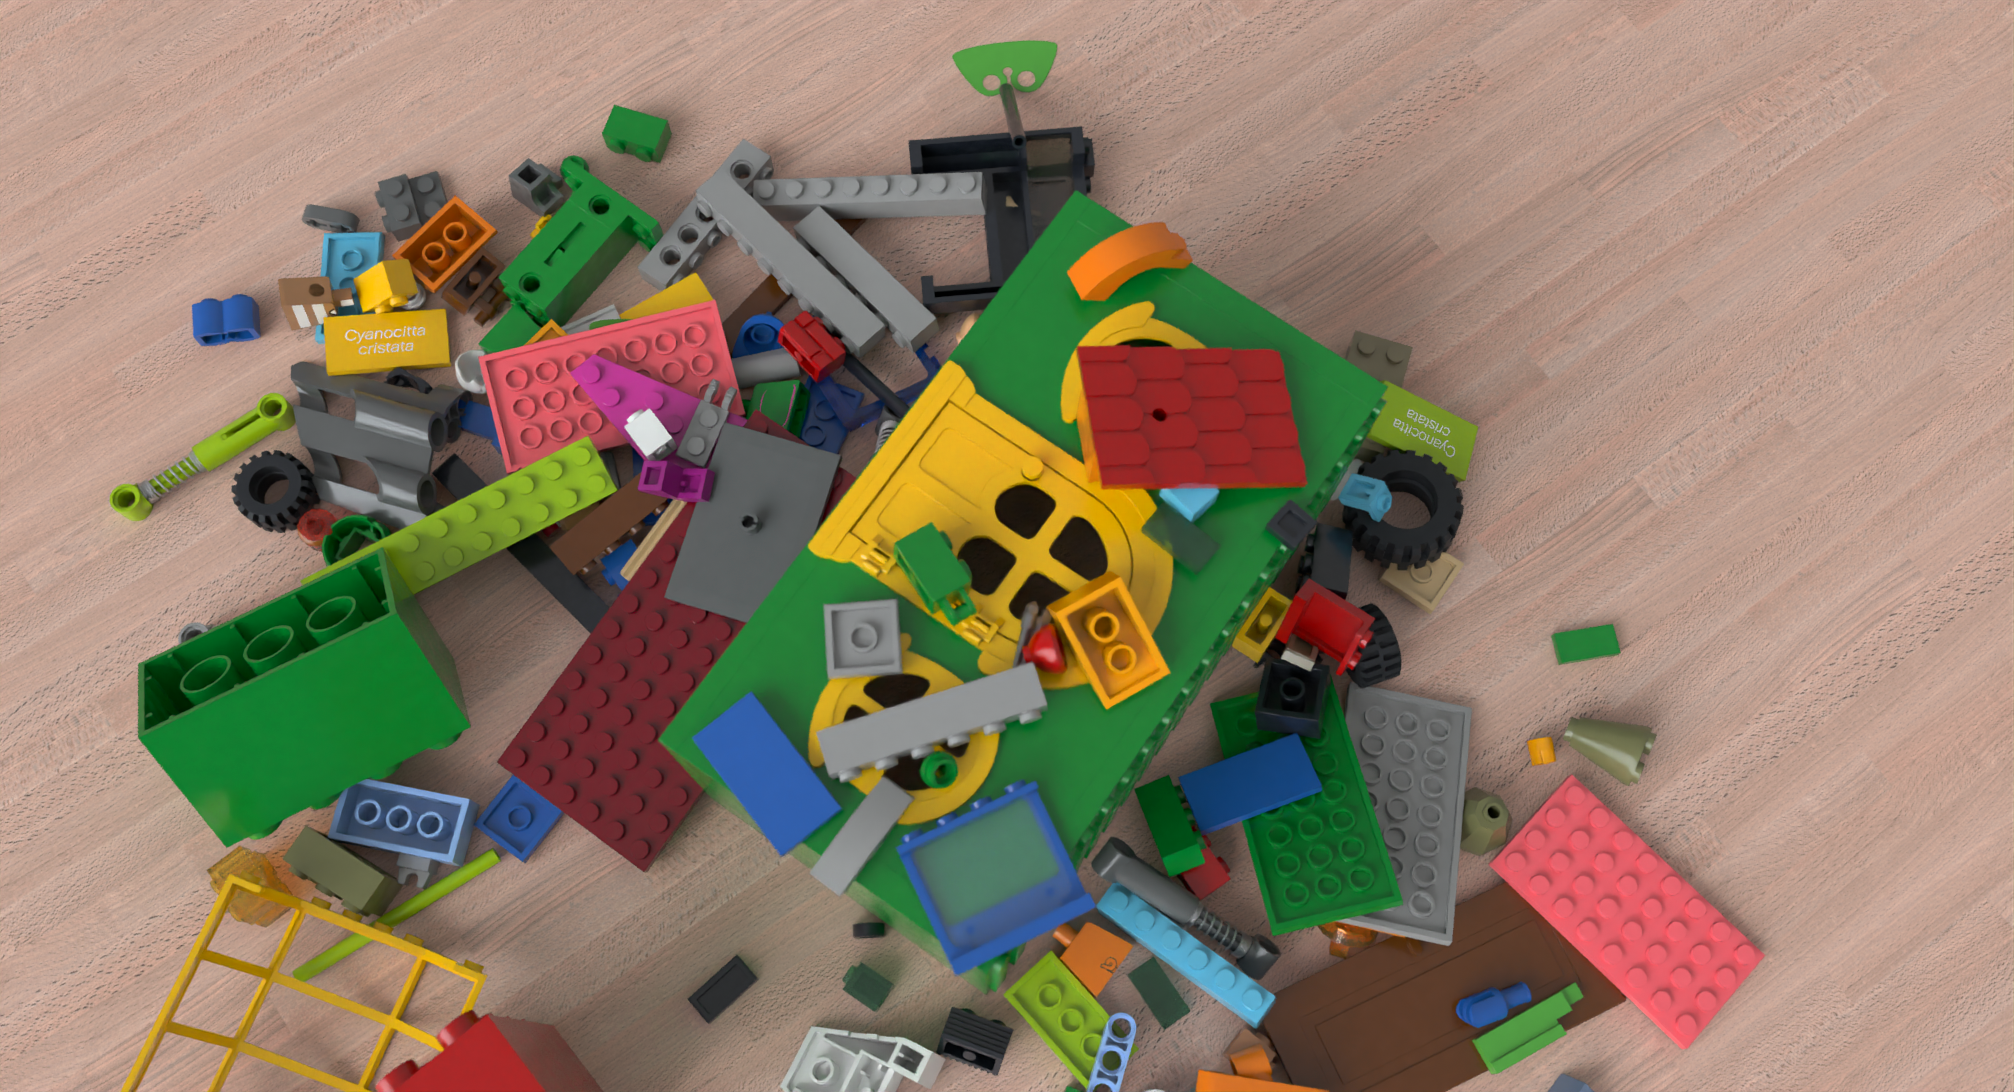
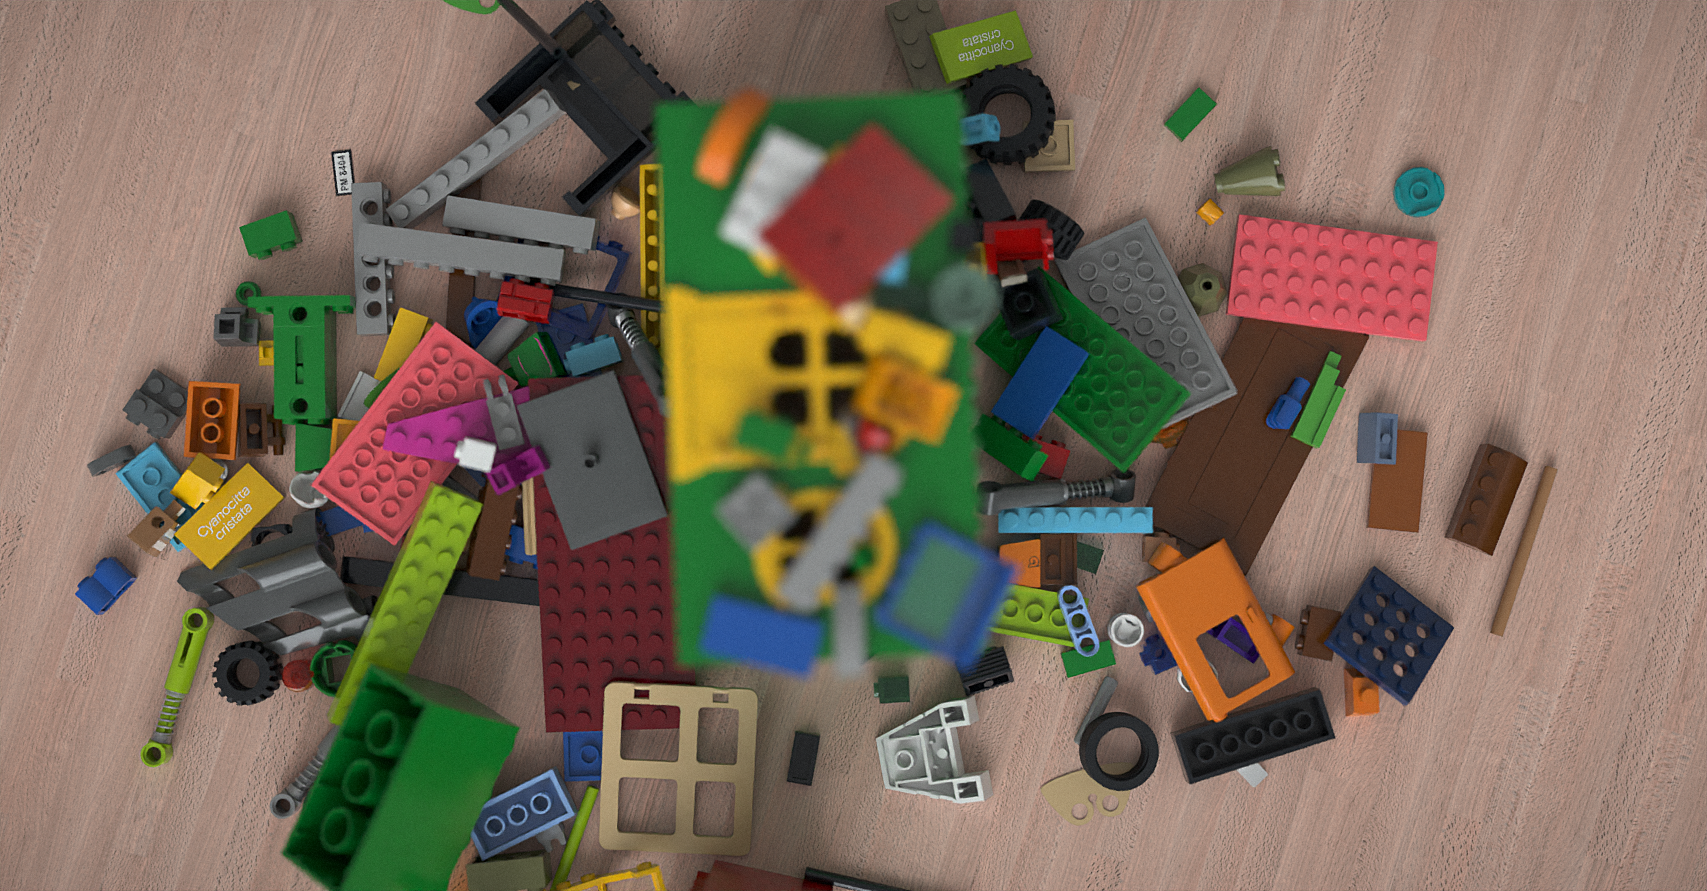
camera: 30 degrees left, 15 degrees up
none -> sticker [331,150,355,196]
none -> medium azure brick [563,334,624,377]
none -> tan window [599,681,758,856]
none -> white brick [721,130,824,261]
none -> tan brick [839,292,872,327]
none -> yellow brick [859,310,951,374]
none -> sand green wheel [933,266,997,331]
none -> reddish brown plate [1039,534,1077,585]
none -> teal tile [1393,167,1445,218]

